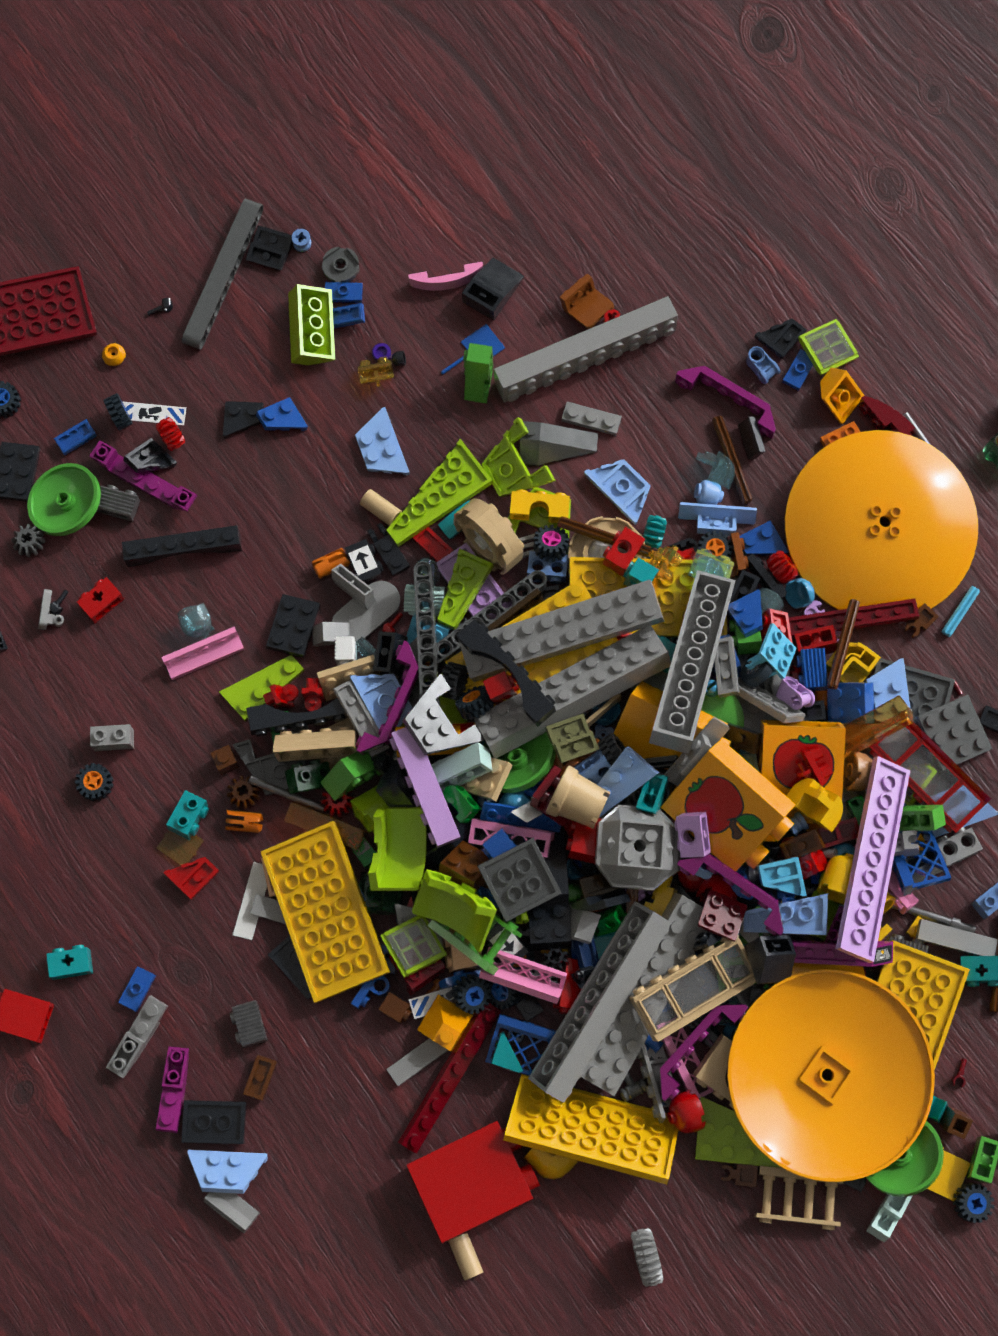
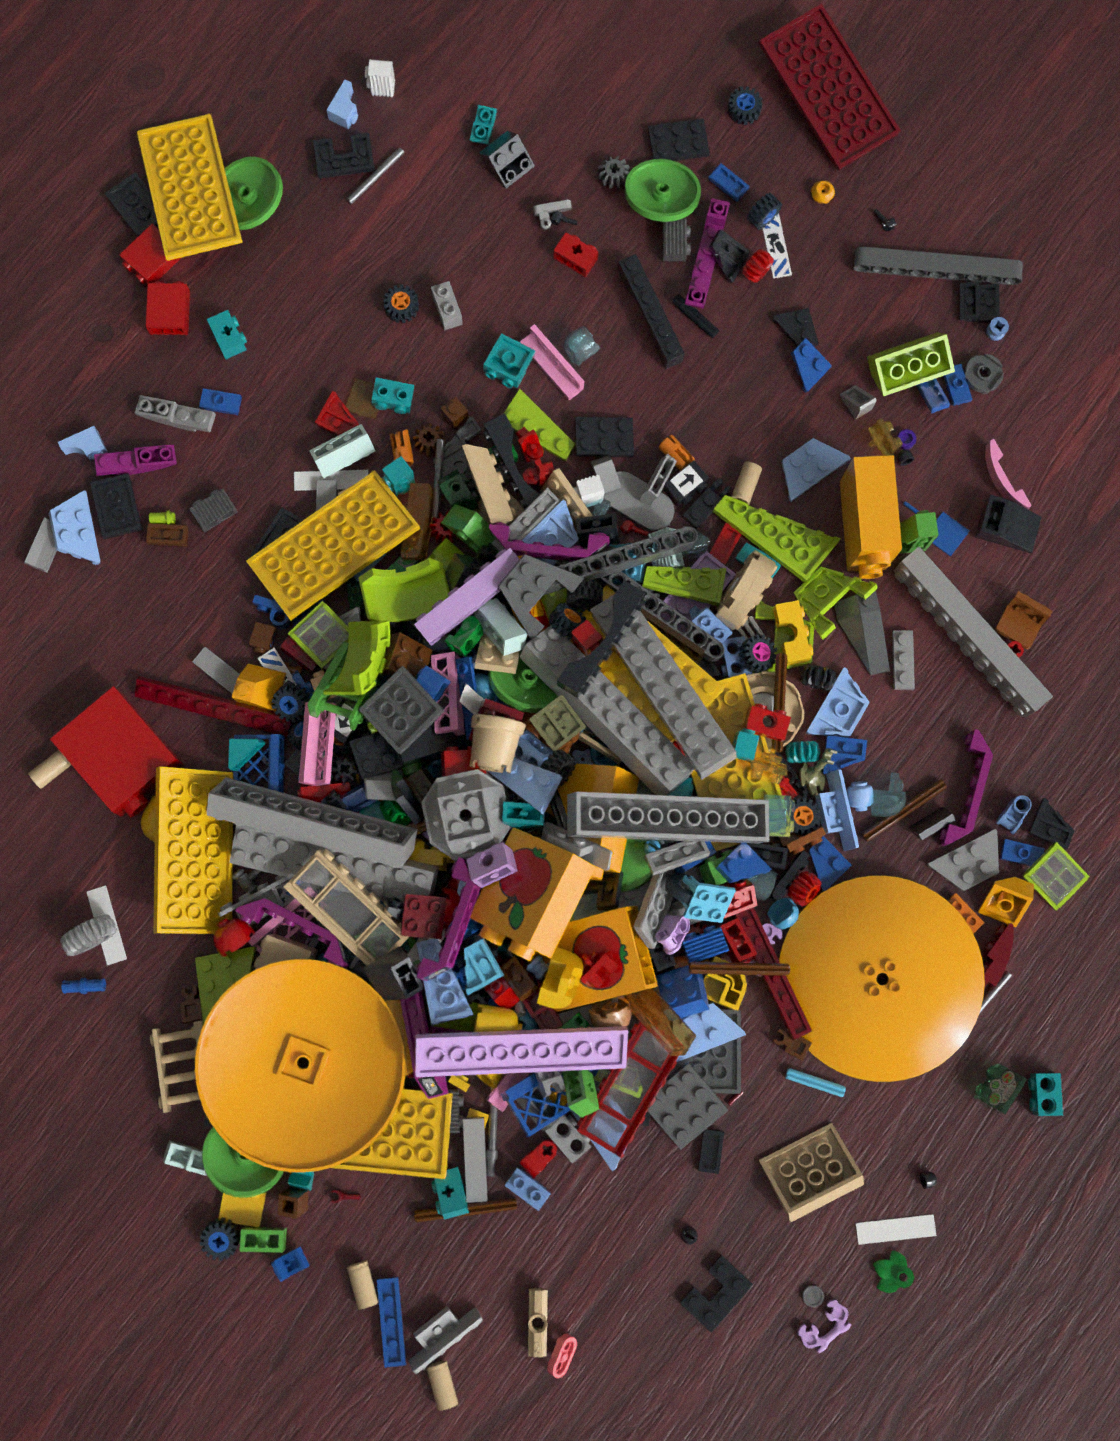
camera: 65 degrees right, 5 degrees up
none -> light blue arch [58,426,108,460]
none -> blue pin [61,978,106,994]
none -> white sticker [87,886,127,965]
none -> lime pin [149,510,176,525]
none -> light aqua brick [310,424,375,478]
none -> teal brick [382,456,415,496]
none -> teal plate [483,333,536,388]
none -> red piece [519,1139,557,1178]
none -> black axle [673,294,719,338]
none -> medium blue bracket [689,606,732,643]
none -> olive piece [799,748,837,796]
none -> black gear [801,665,836,690]
none -> blue wing [822,735,867,774]
none -> light grey slope [840,385,877,420]
none -> light orange brick [840,455,902,579]
none -> light grey wing [927,829,999,891]

